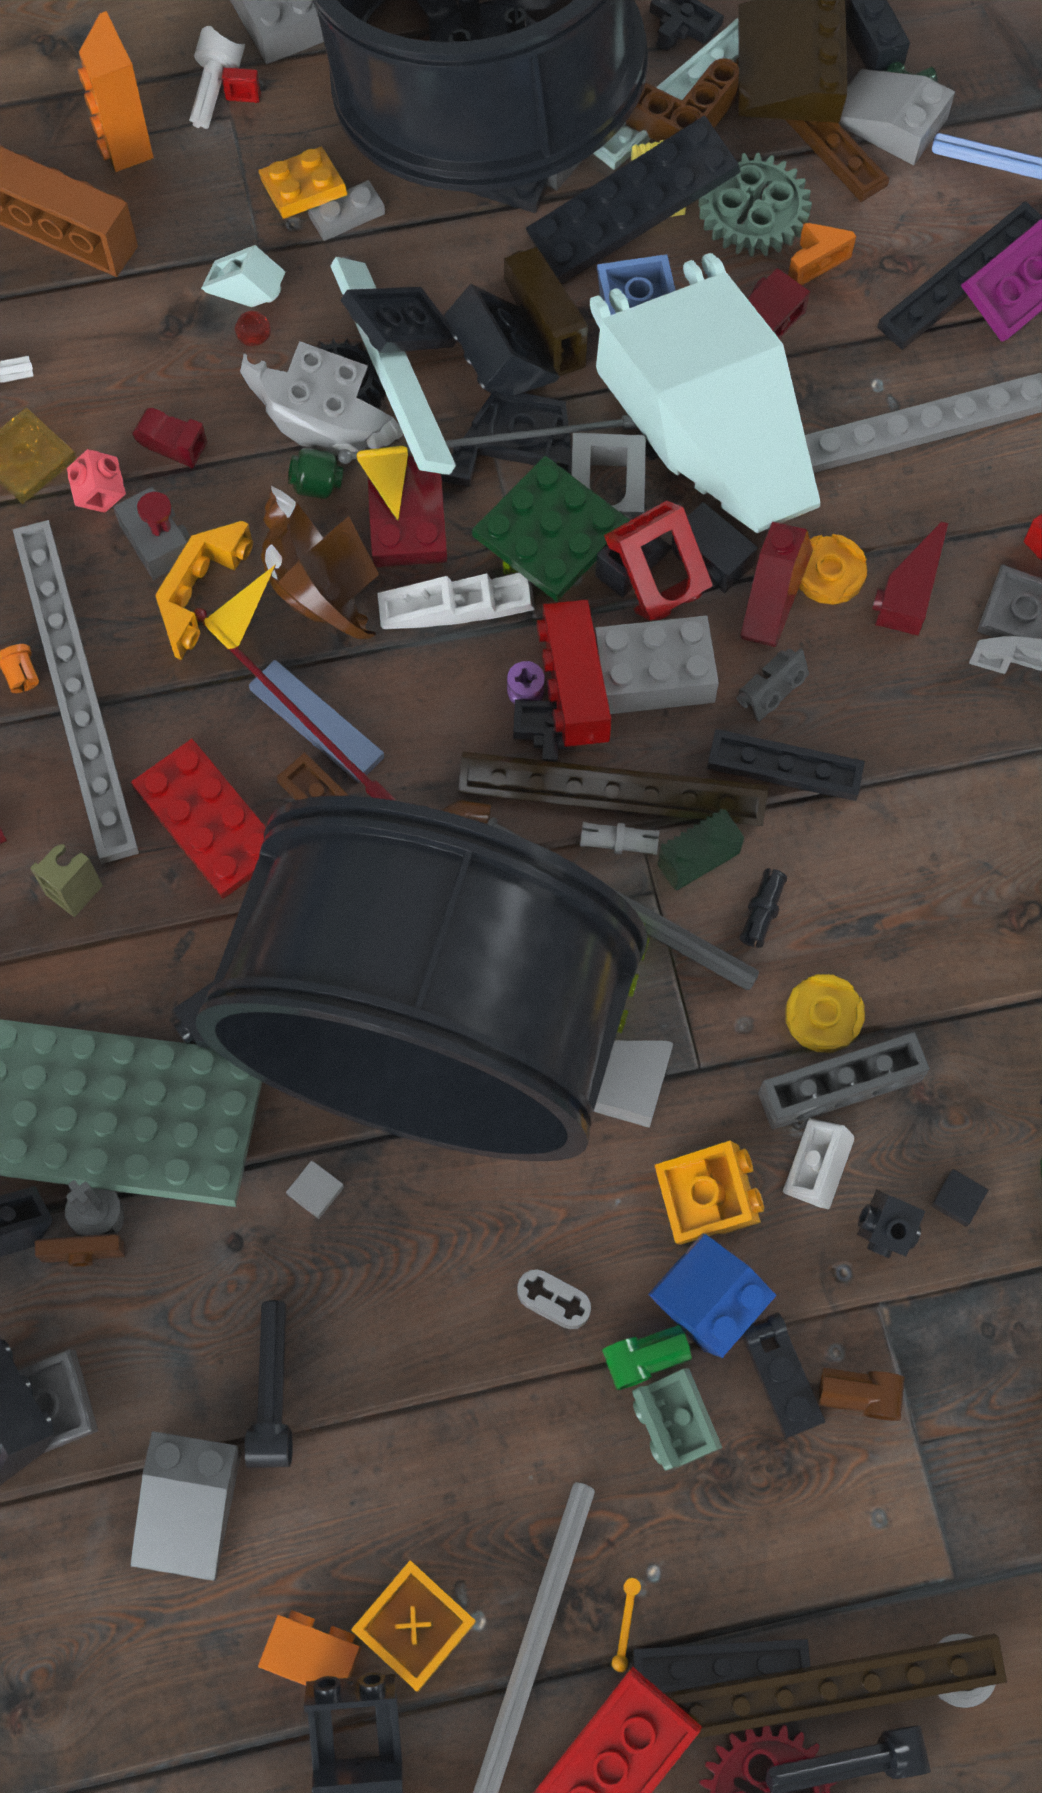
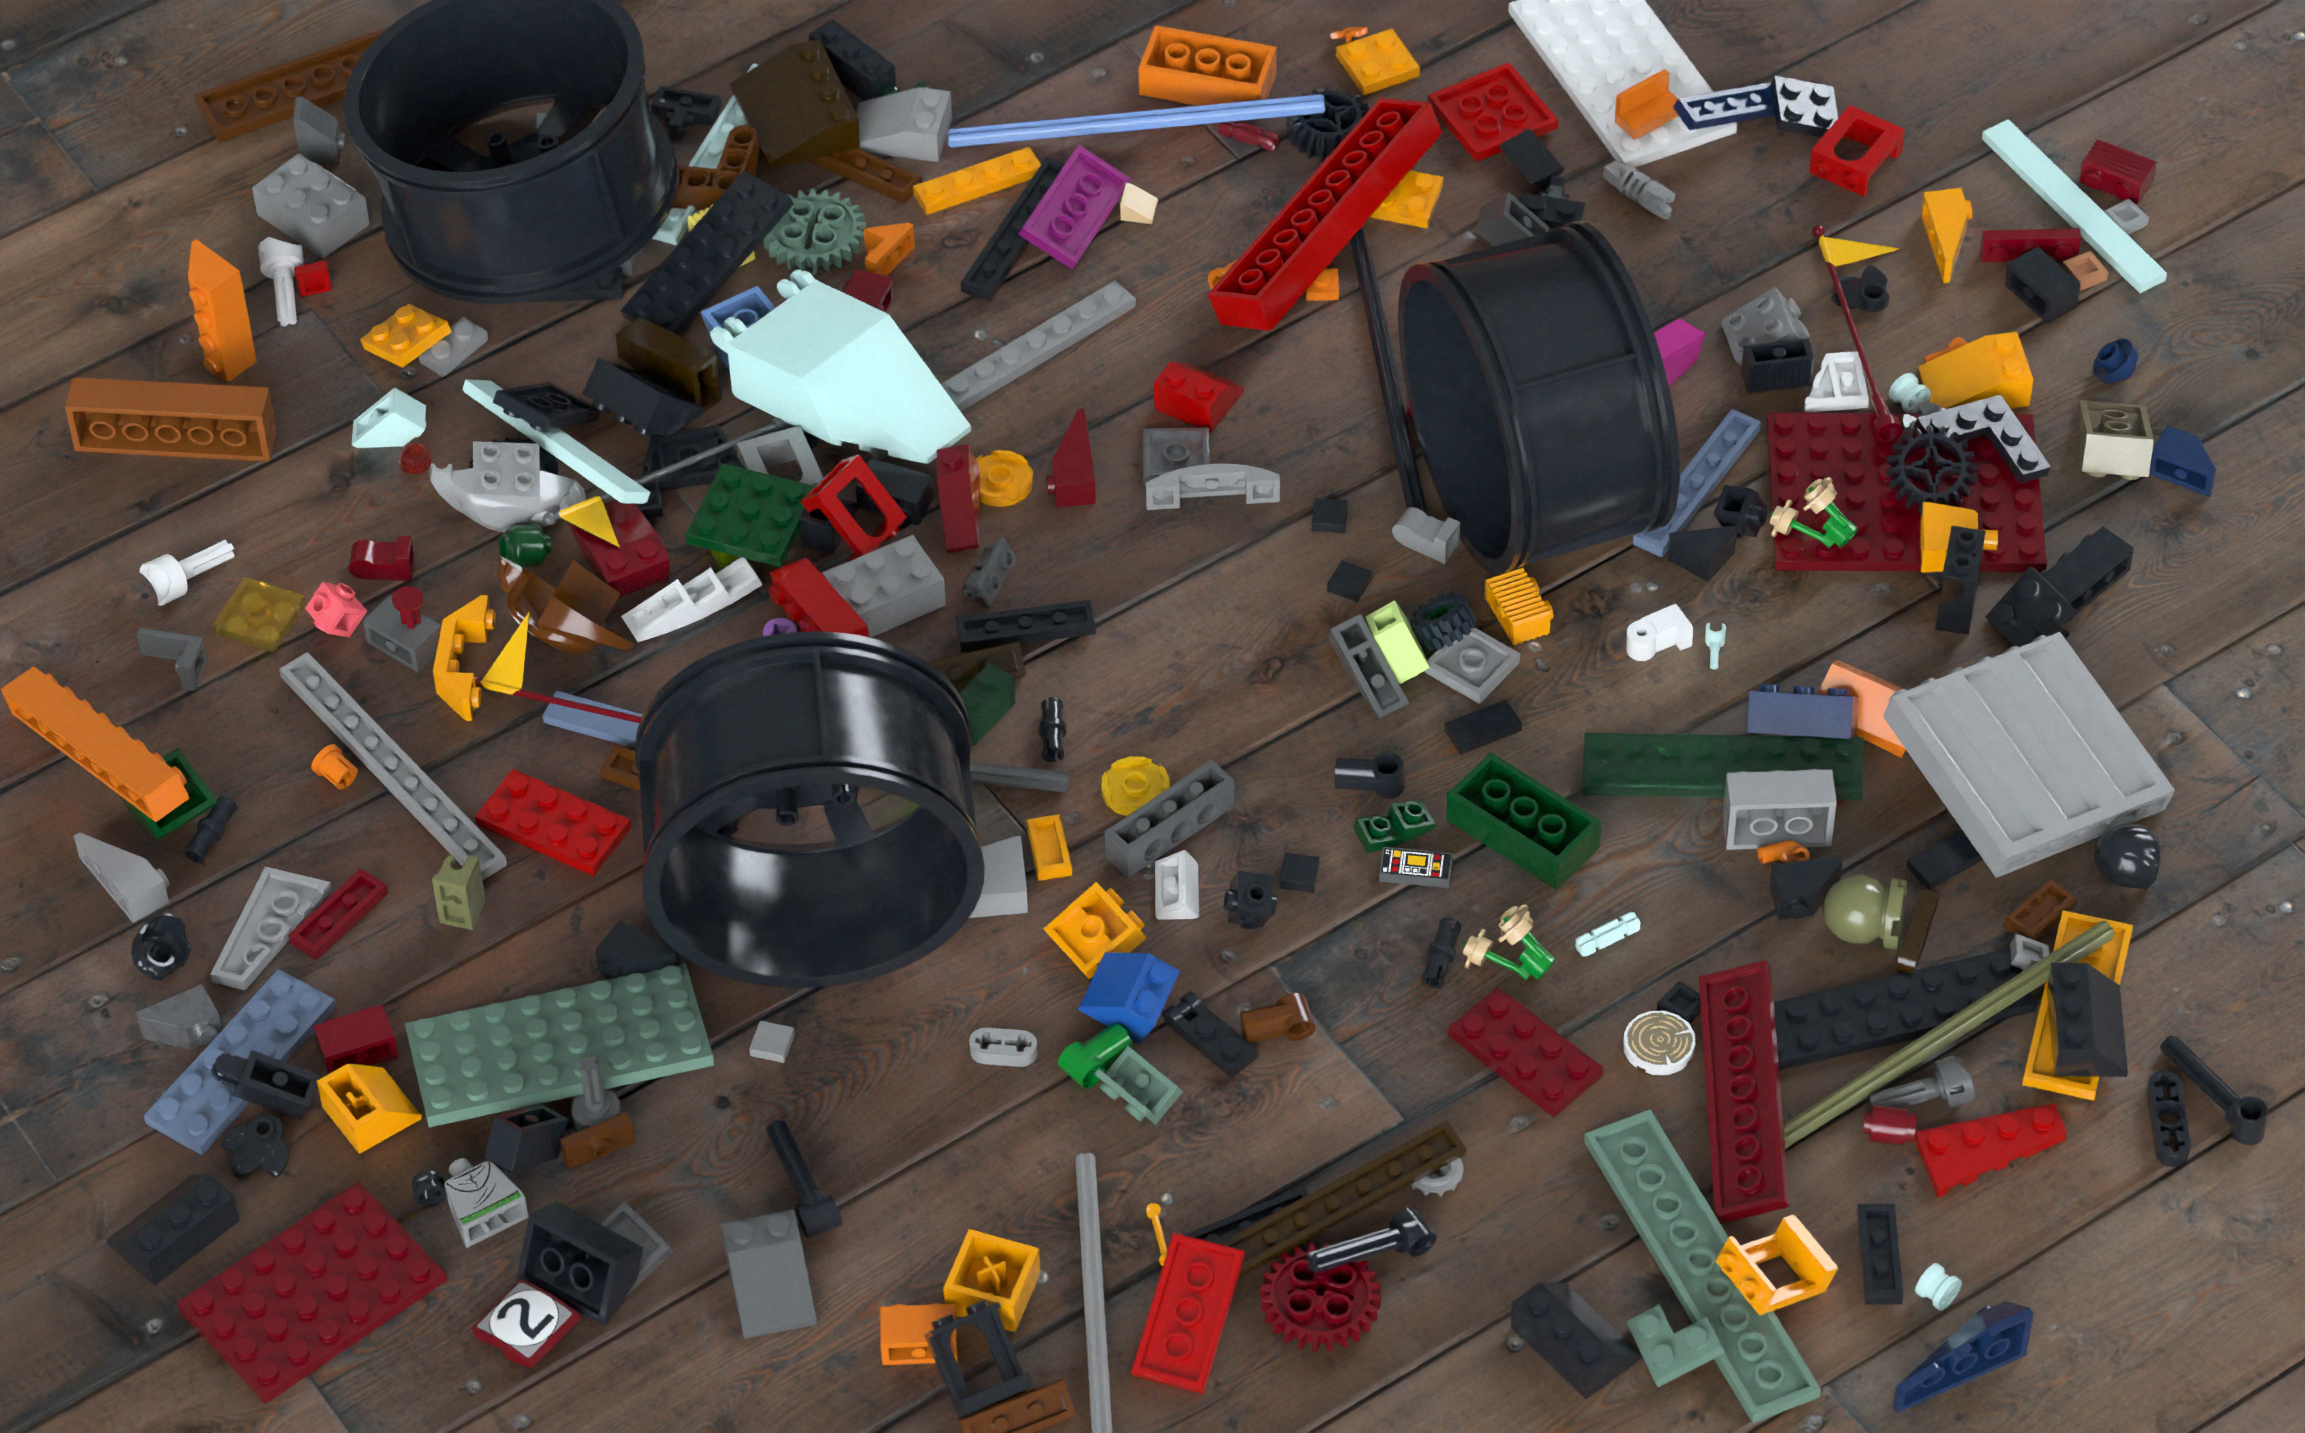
camera: 20 degrees left, 20 degrees down
none -> light orange plate [913,147,1041,215]
none -> light orange tile [1025,814,1072,881]

